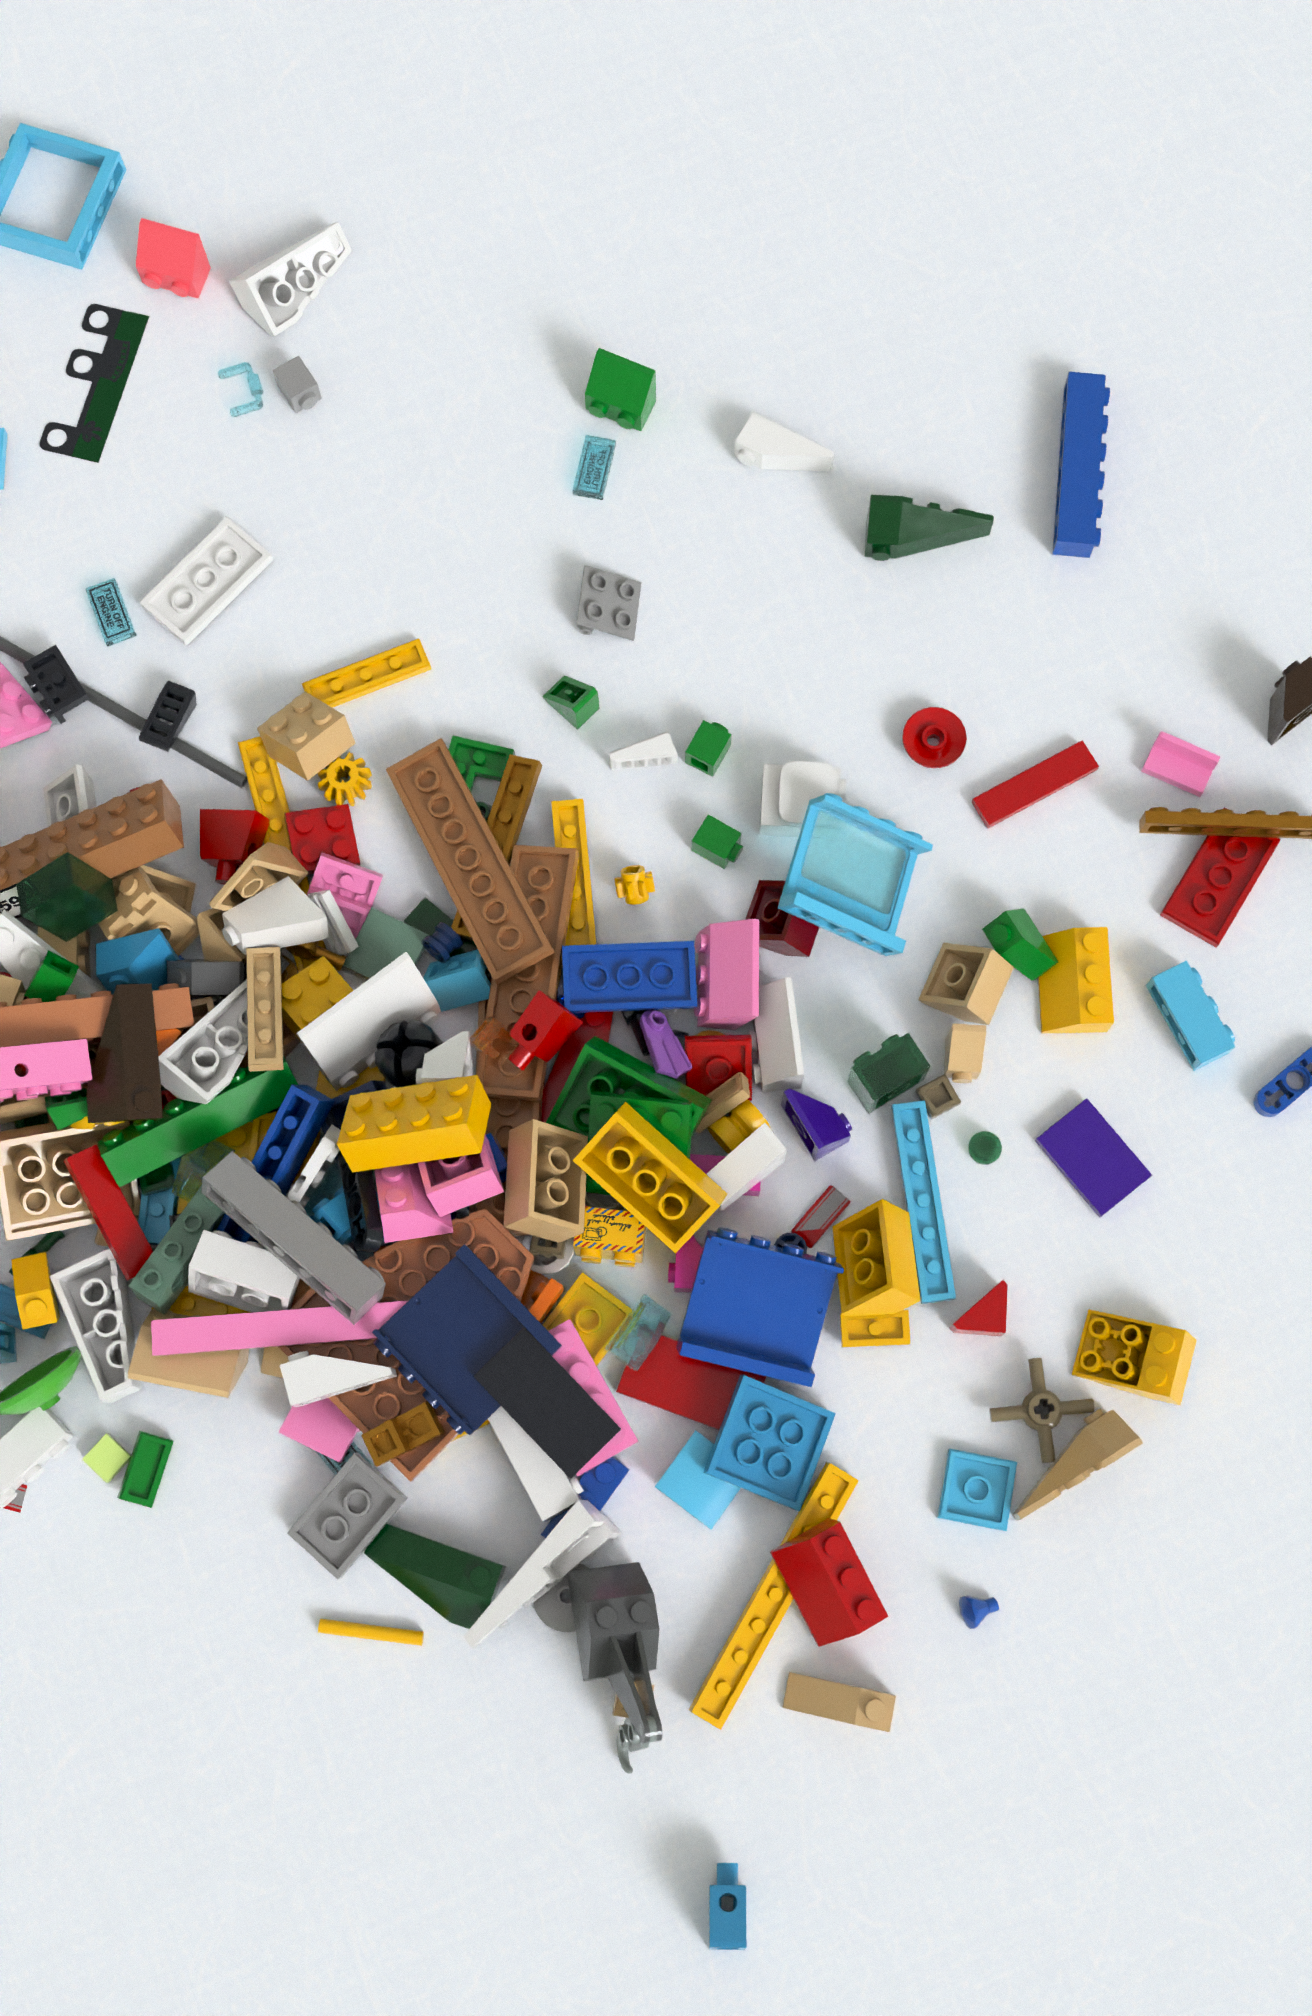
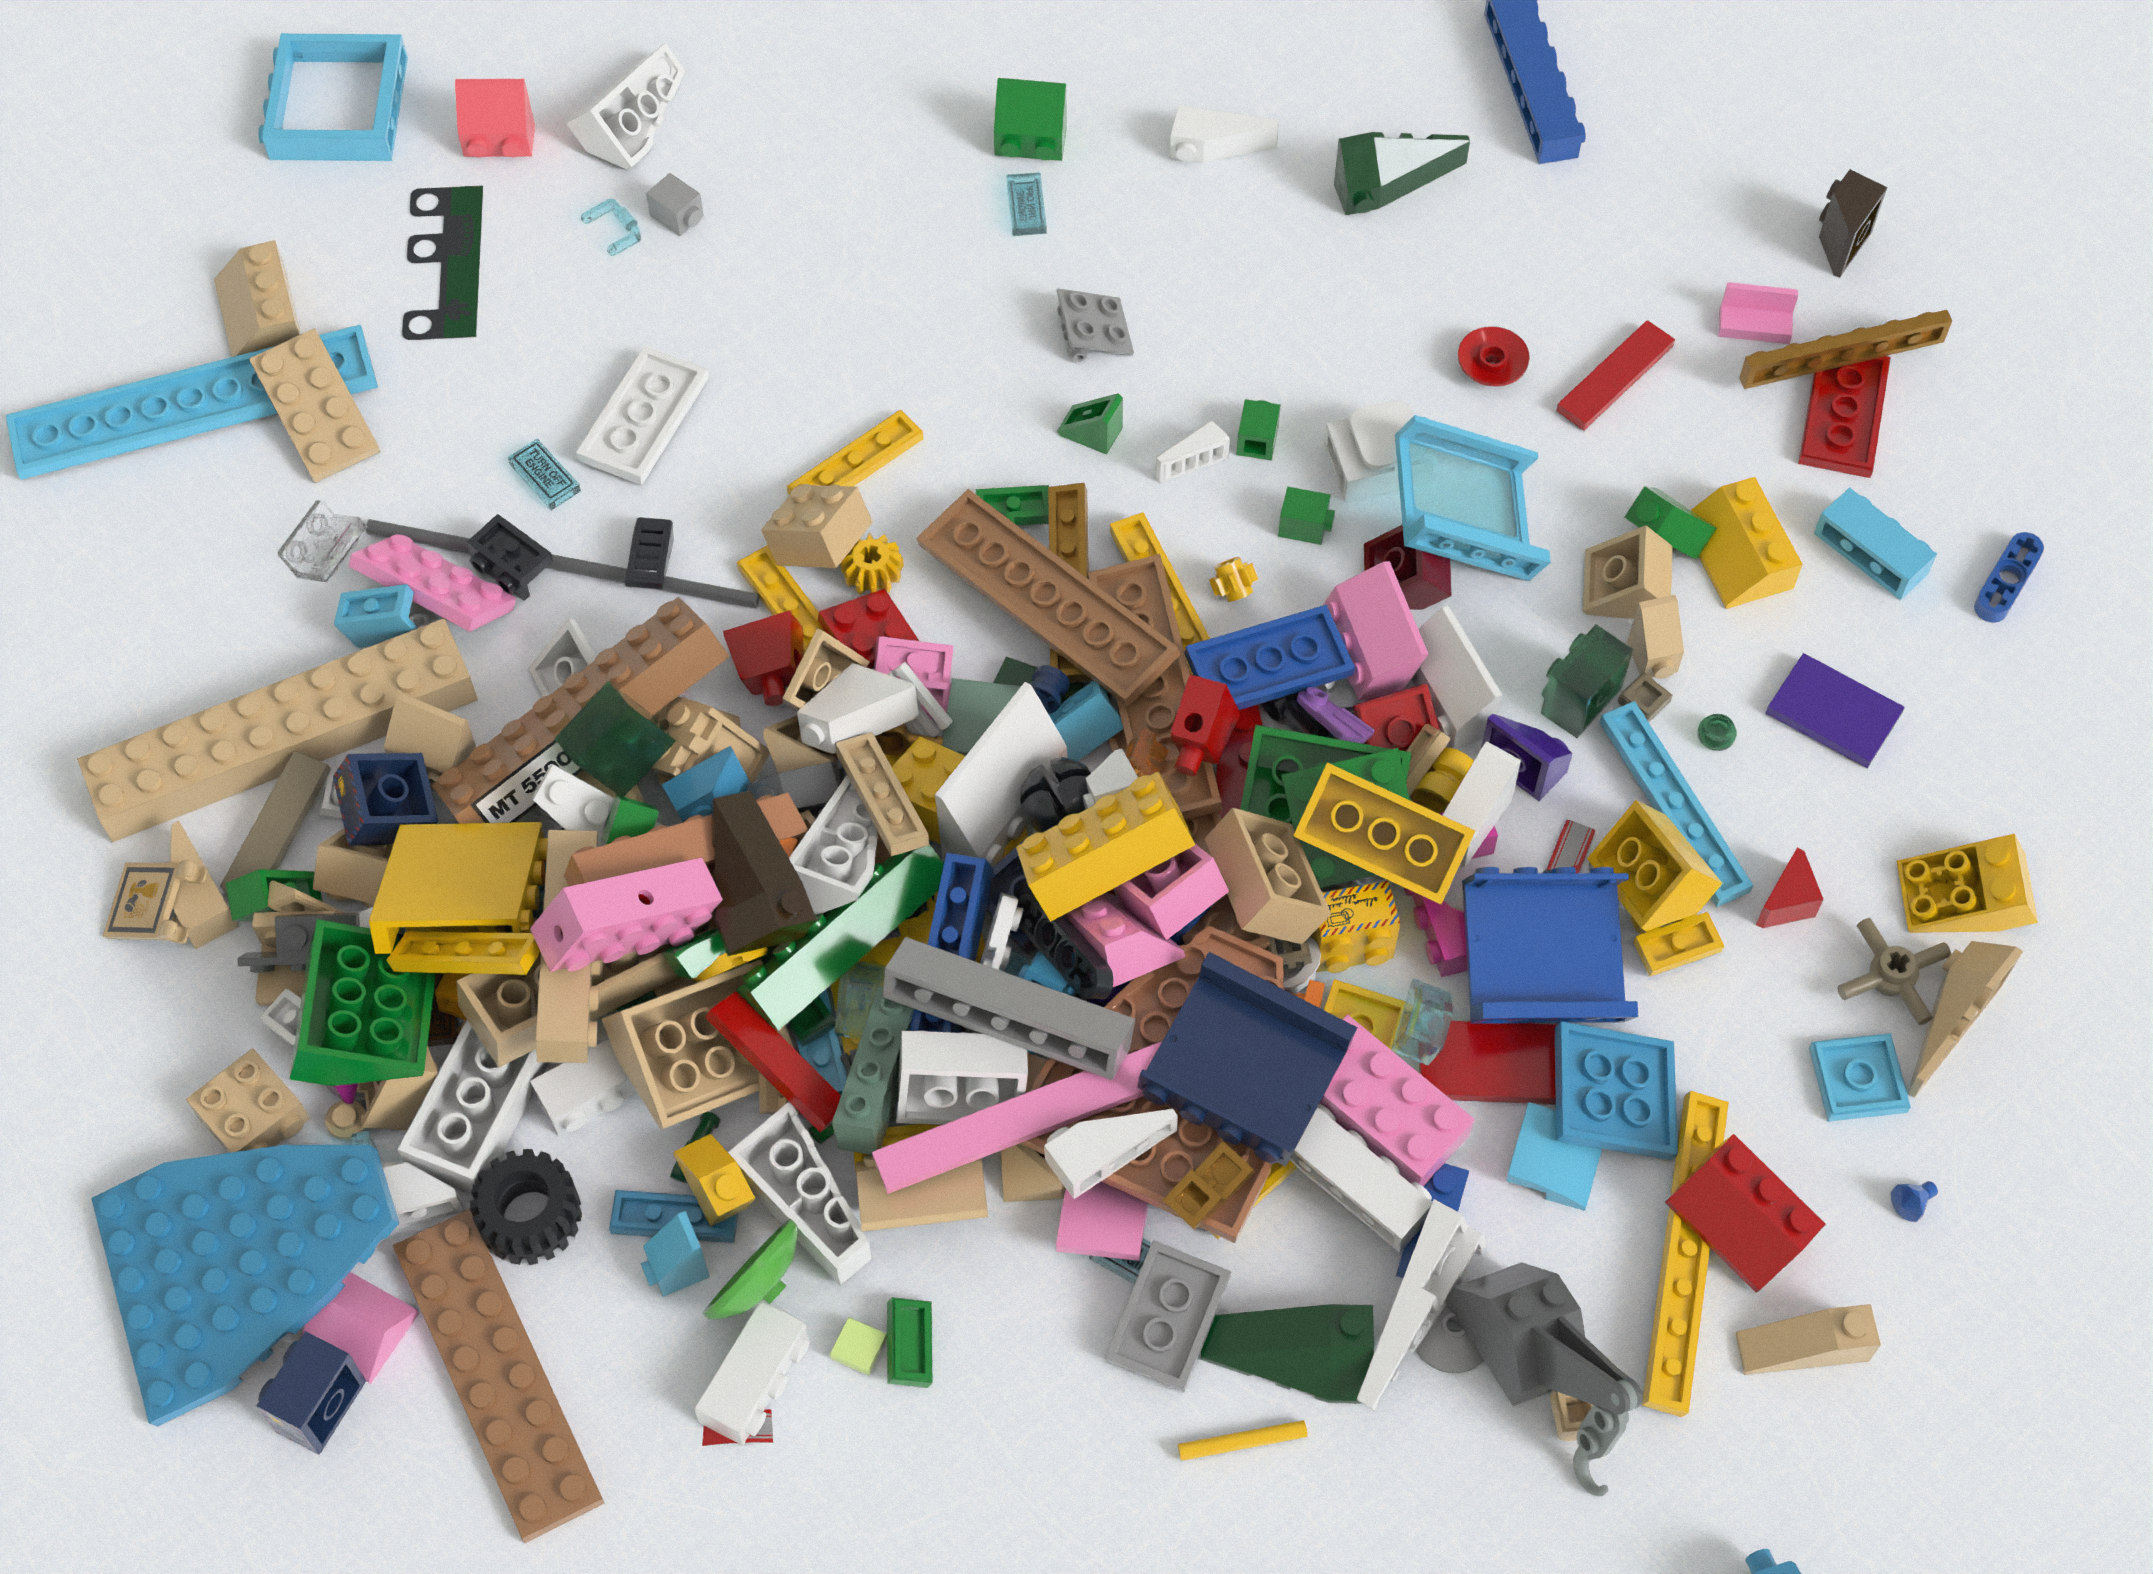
camera: 20 degrees left, 15 degrees down
black tile [473,1327,621,1479] -> none

